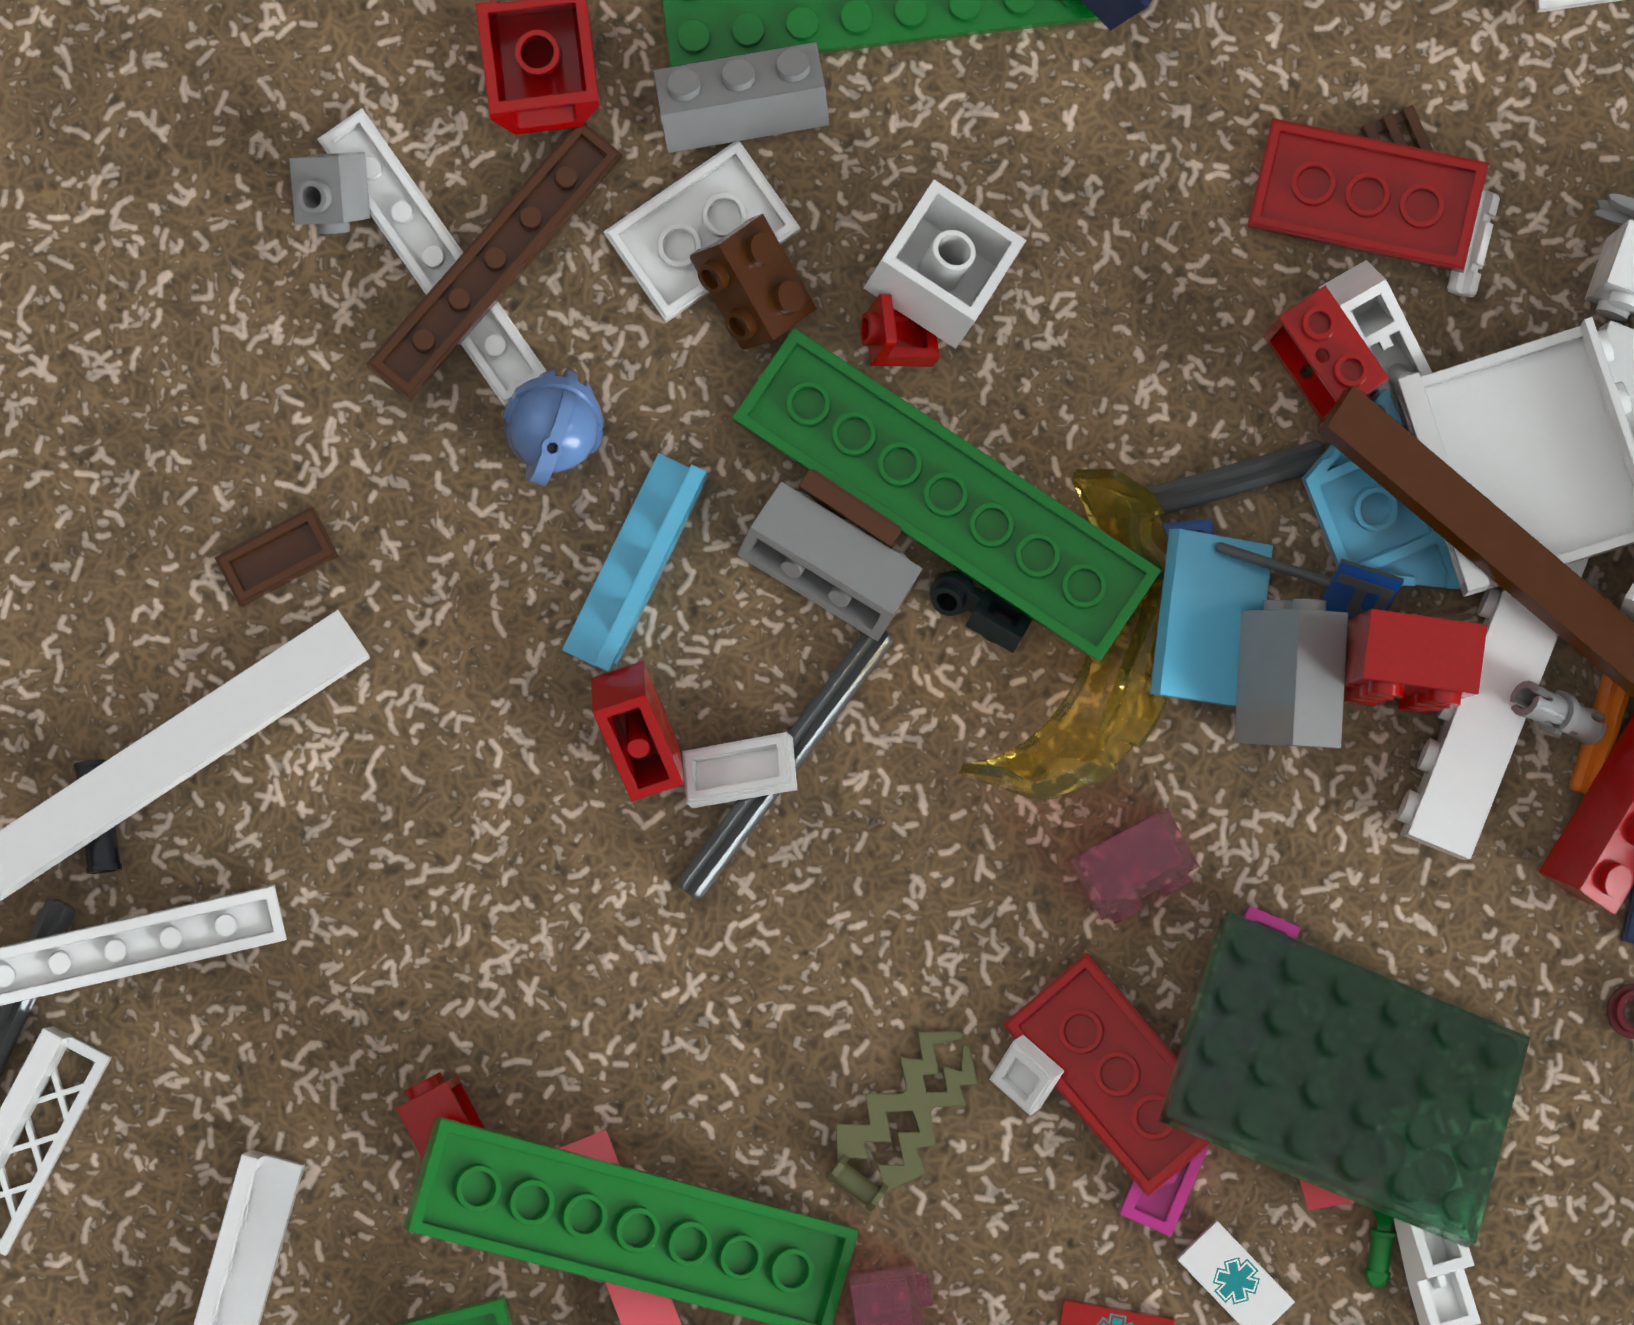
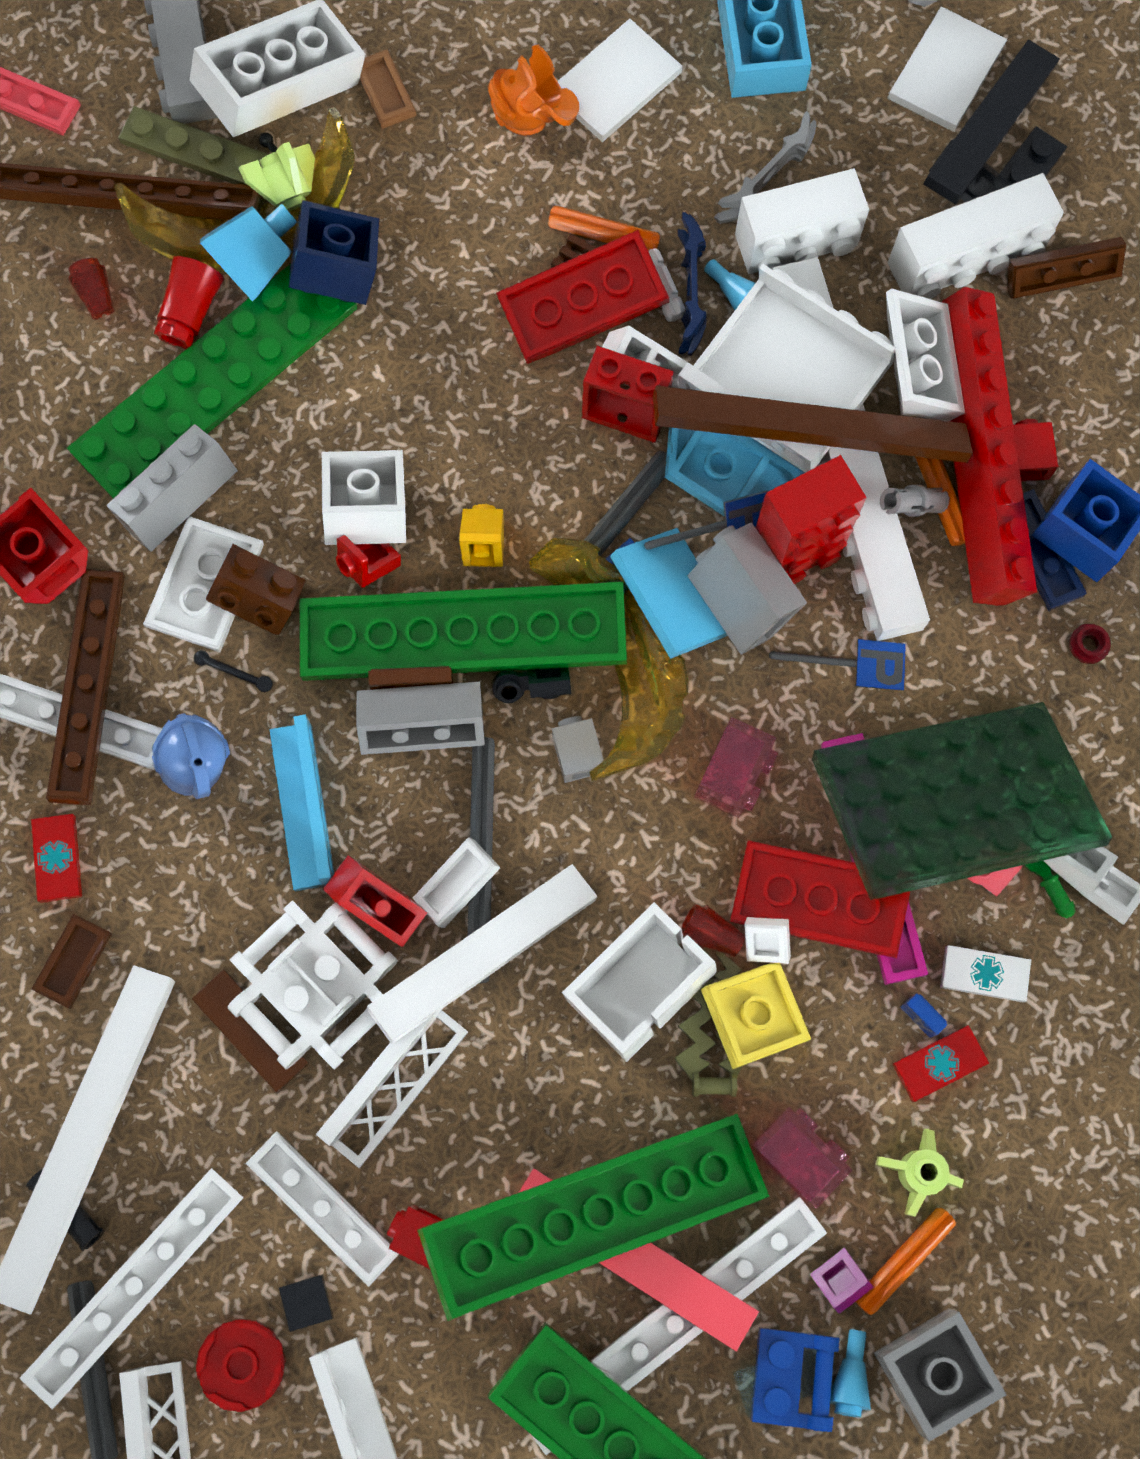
camera: 40 degrees left, 10 degrees down
none -> red tile [31,814,82,903]
none -> reddish brown tile [192,969,310,1093]
none -> black hinge [193,650,273,693]
none -> red tile [196,1318,286,1412]
none -> white brick [227,900,398,1070]
none -> white tile [246,1131,399,1287]
none -> black tile [279,1274,334,1332]
none -> white fence [316,1010,468,1168]
none -> white tile [367,864,598,1044]
none -> yellow slope [459,504,504,567]
none -> orange axle [548,205,660,251]
none -> light grey brick [552,716,605,783]
none -> white piece [562,903,717,1062]
none -> dark blue piece [677,212,707,356]
none -> clear red cone [681,904,745,957]
none -> light yellow tile [701,963,811,1069]
none -> medium azure cone [704,259,755,310]
none -> piece [769,639,906,690]
none -> blue tile [900,994,947,1038]

